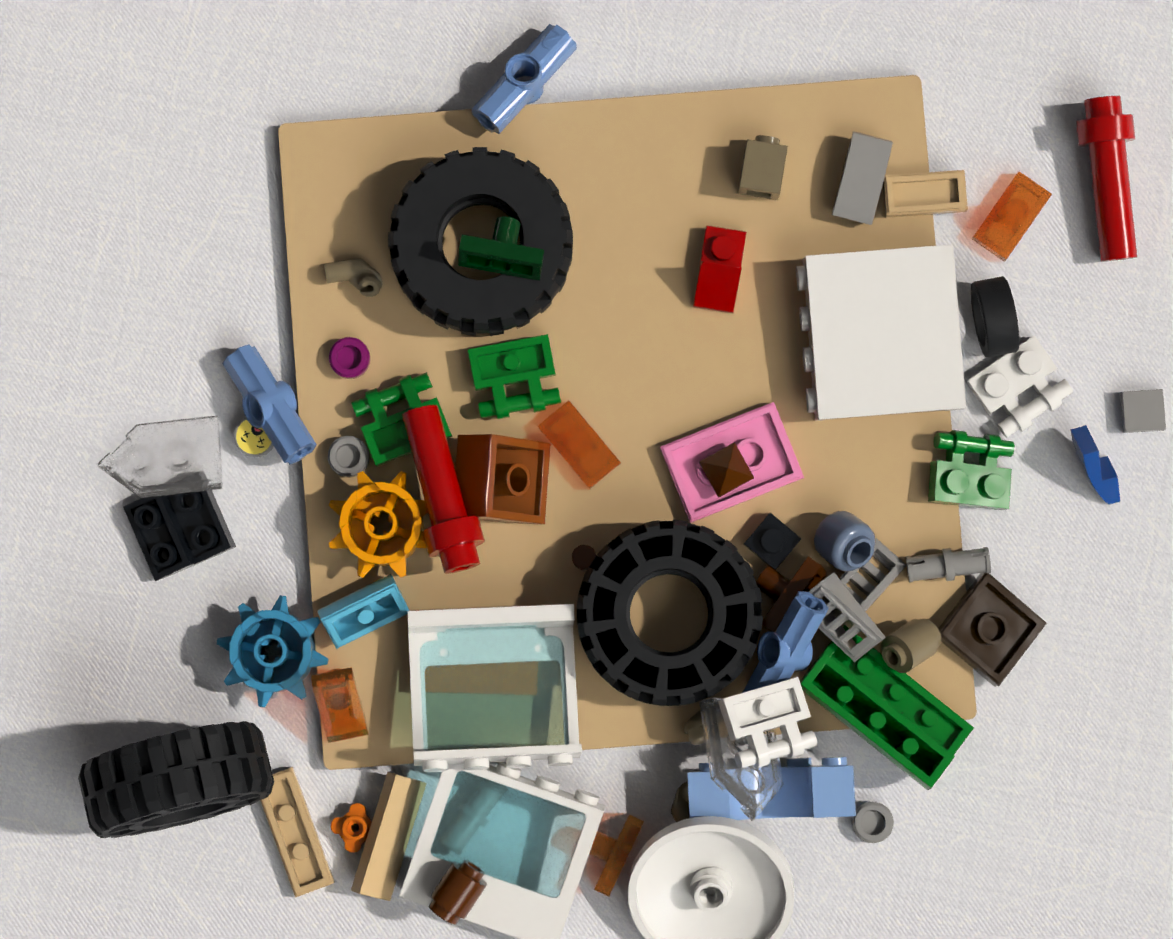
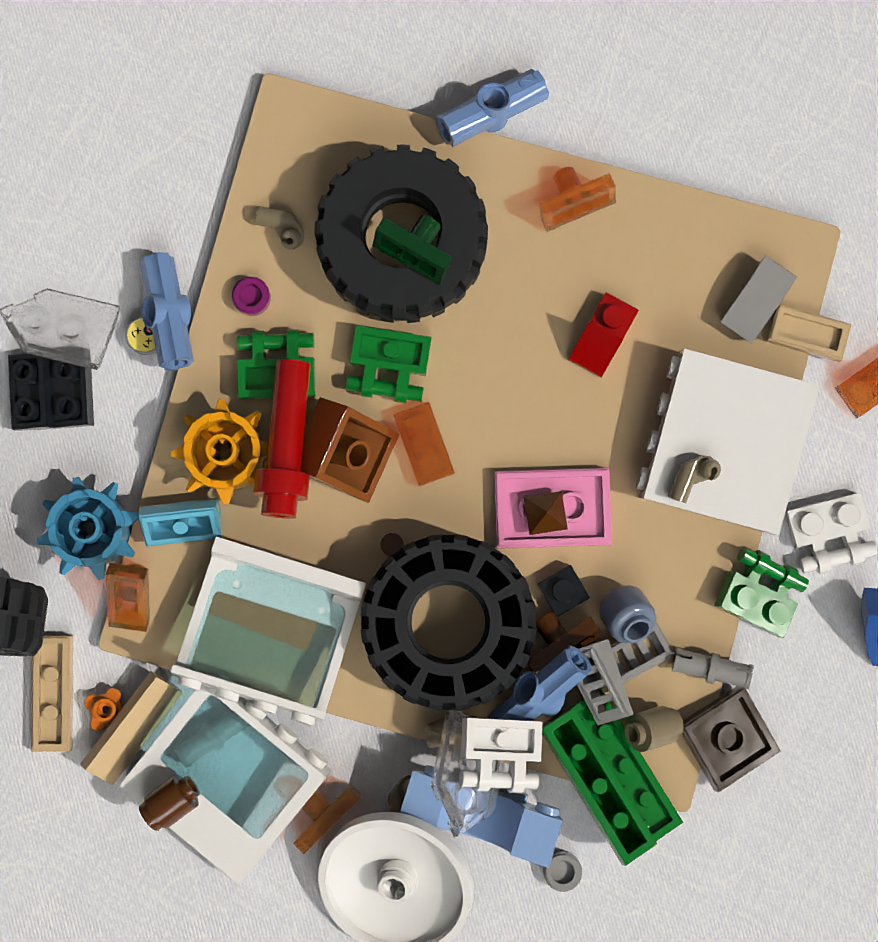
camera: 25 degrees right, 0 degrees up
light grey tile [328,436,370,477] -> none
dark tan brick [738,135,788,200] -> none
black tyre [970,276,1020,358] -> none
none -> clear orange tile [539,167,616,232]
none -> dark tan arm [668,456,721,503]

